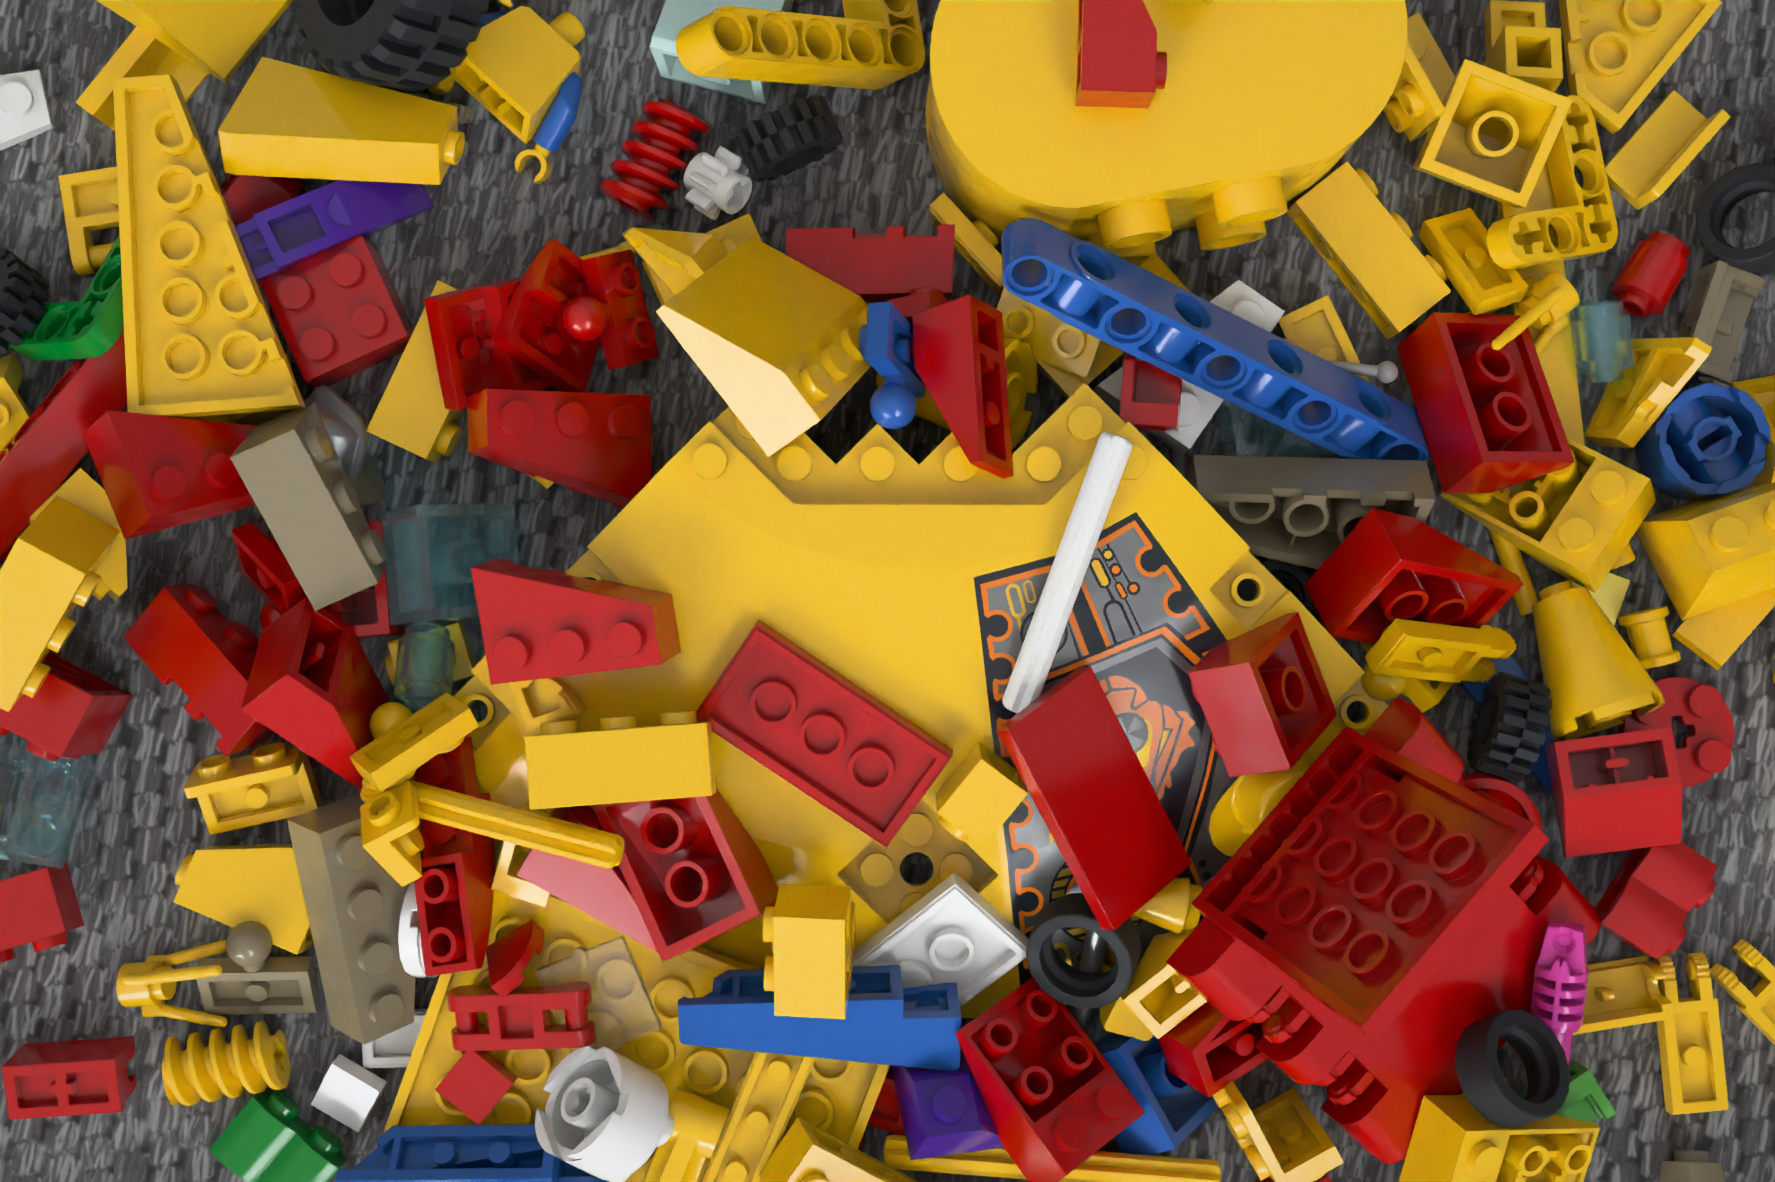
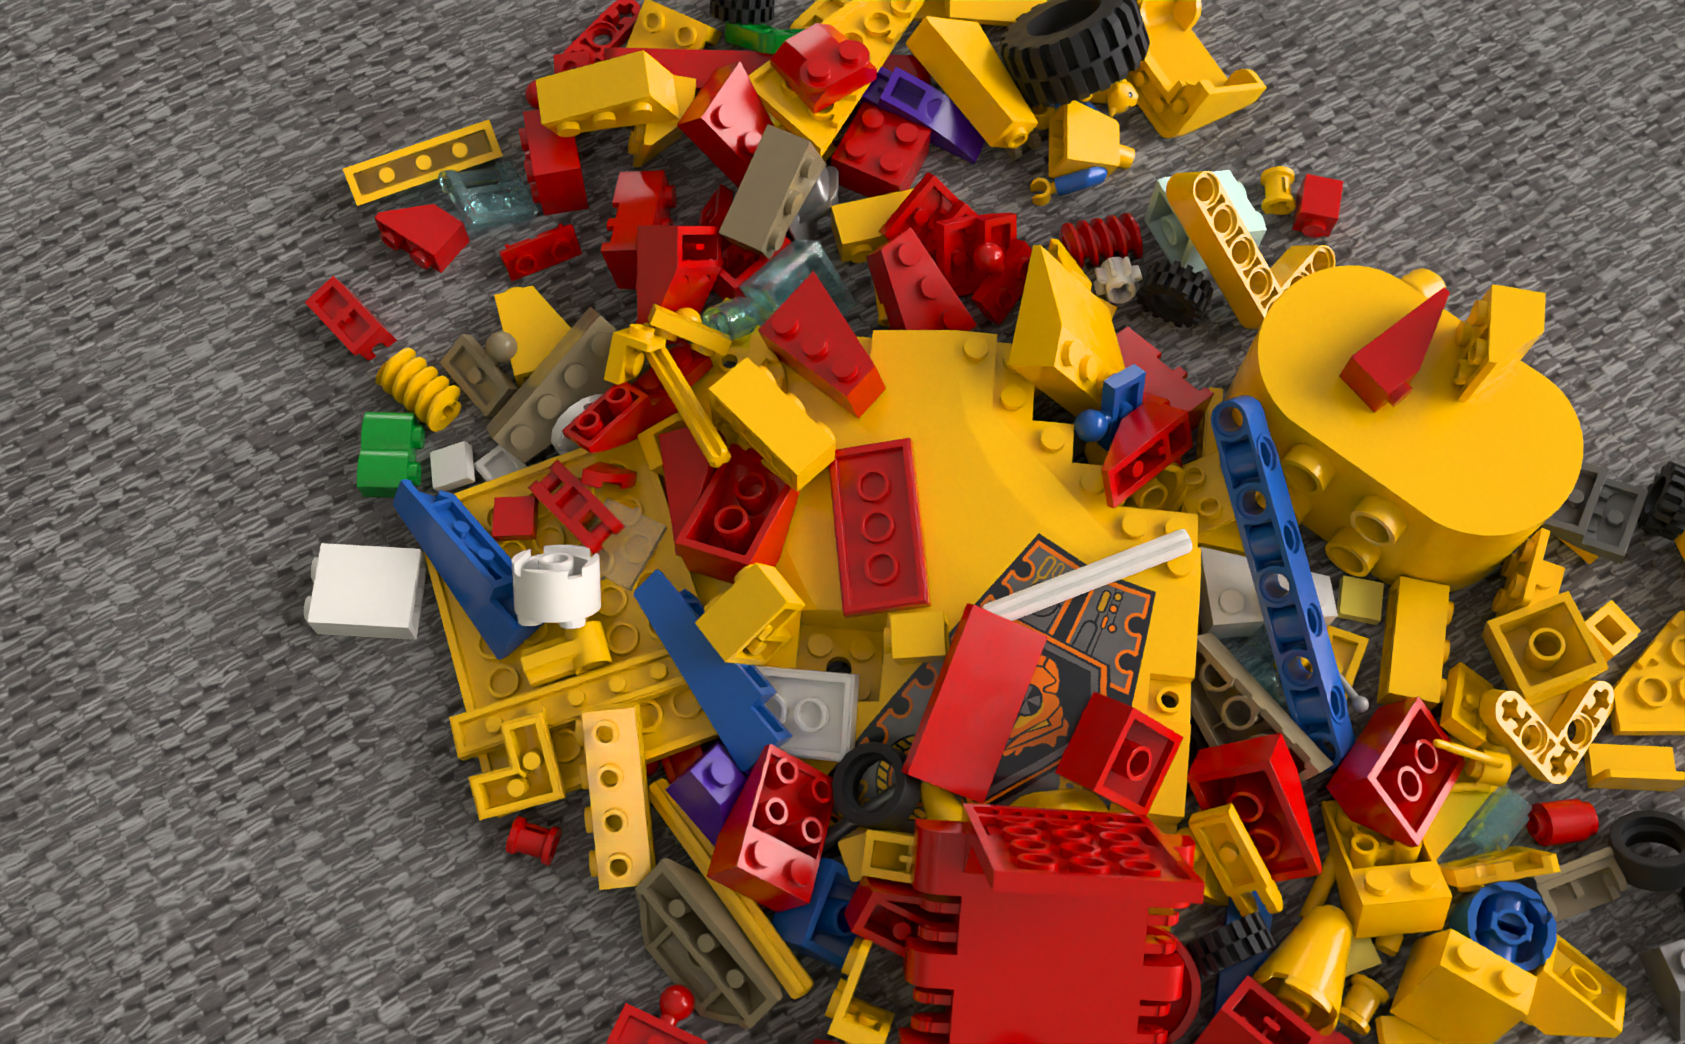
camera: 50 degrees right, 20 degrees down
yellow plant [116,940,228,1028] -> none
yellow bracket [183,742,322,835] -> none
red panel [1119,355,1182,432] -> none
none -> red hinge [498,223,582,282]
none -> red slope [770,23,877,114]
none -> light yellow tile [1337,575,1384,625]

